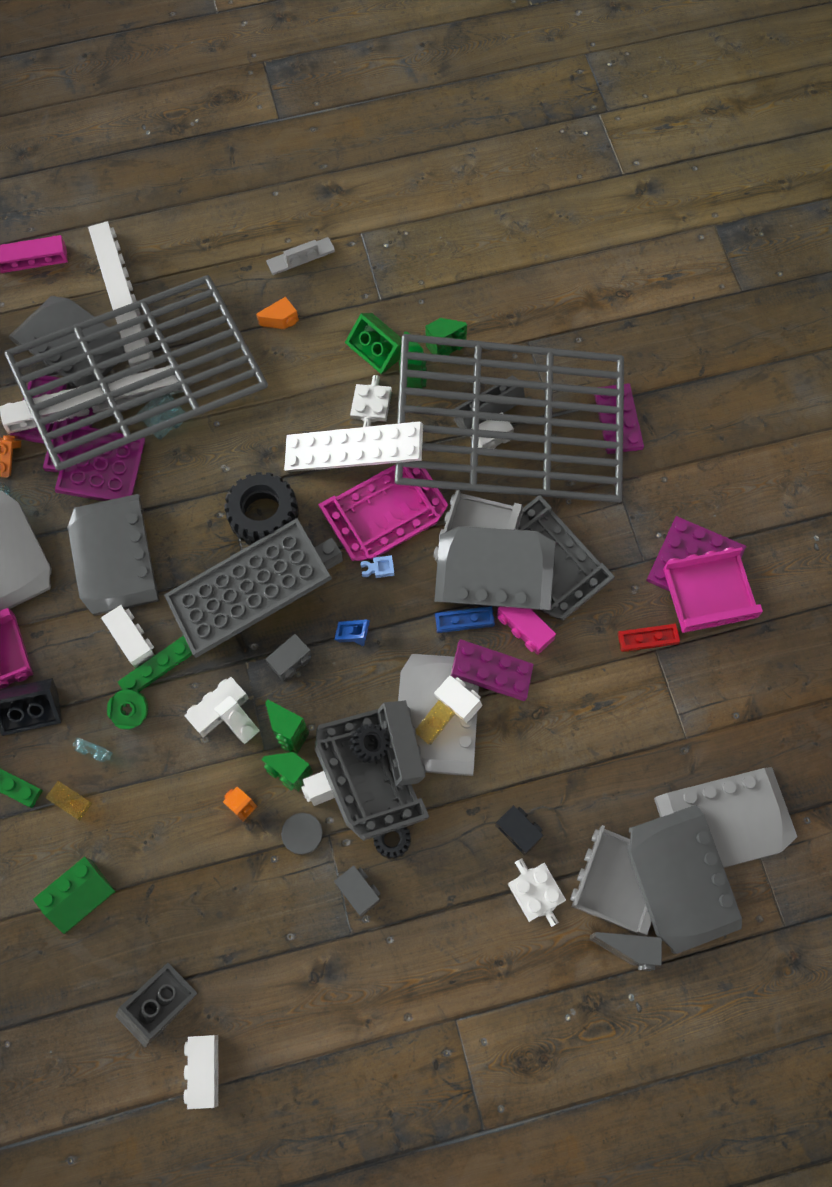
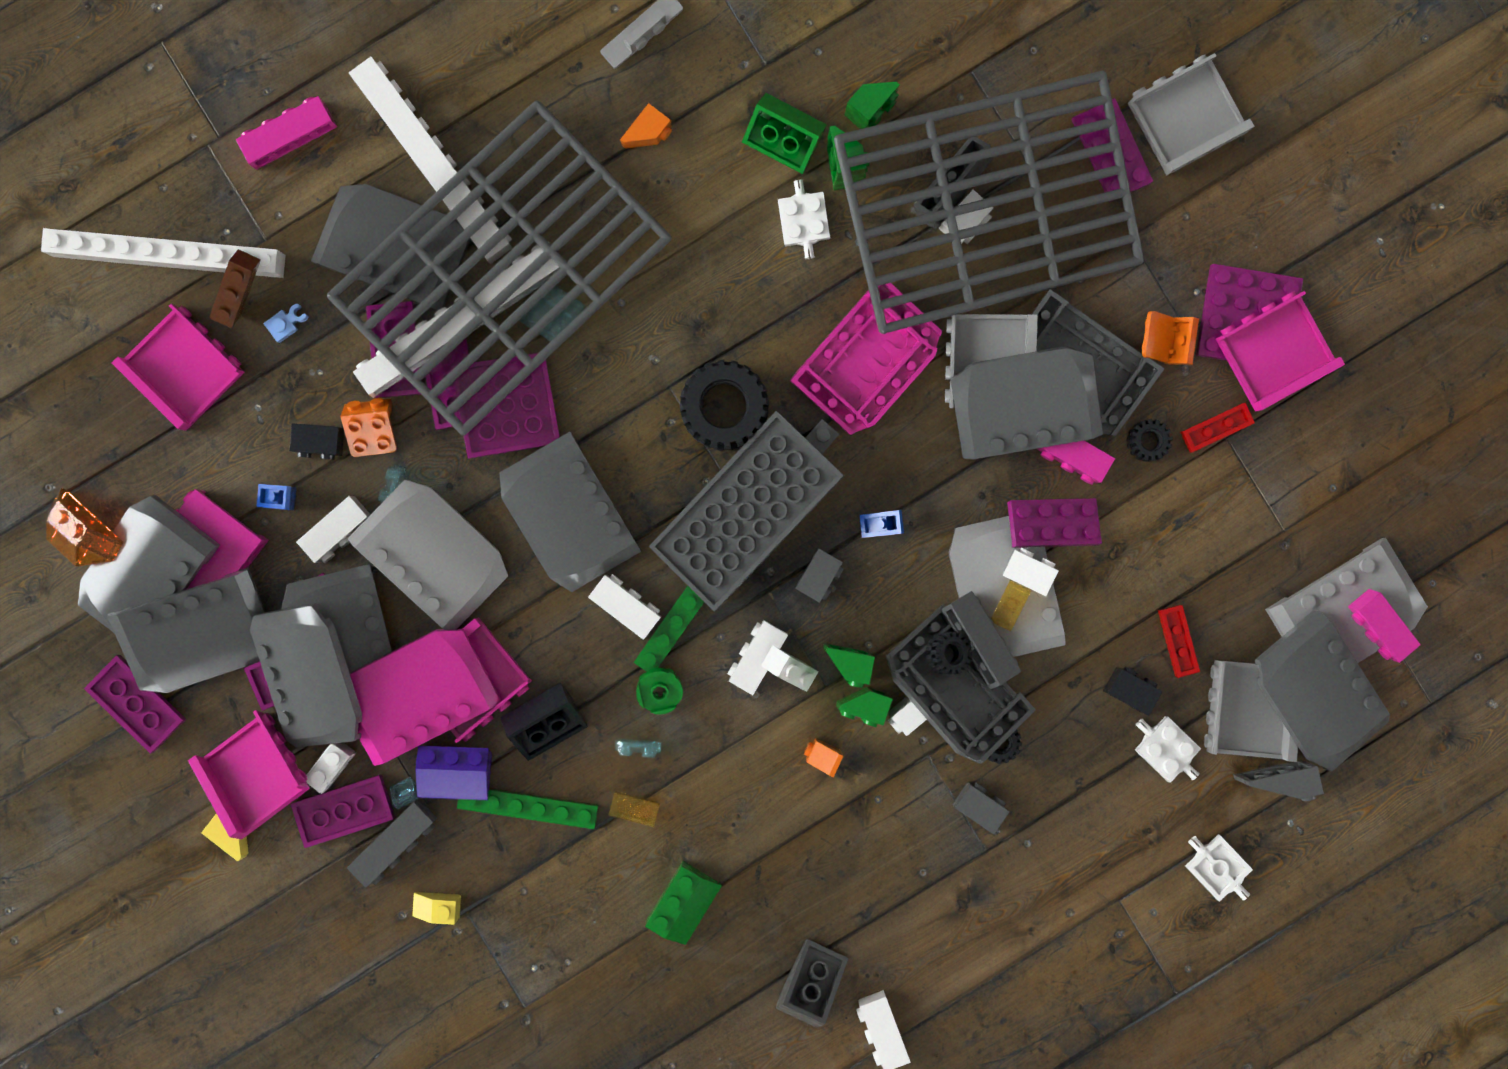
camera: 15 degrees left, 20 degrees up
dark grey tile [281,813,323,855] -> none
white plate [285,422,423,472] -> none
light blue plate [360,555,395,578] -> none
blue tile [435,606,495,633] -> none
none -> black tyre [1127,419,1173,462]
none -> light grey panel [1128,53,1255,176]
none -> orange bracket [1142,311,1199,365]
none -> red plate [1158,605,1200,678]
none -> white plate [1185,834,1253,902]
none -> dark pink brick [1348,589,1421,663]

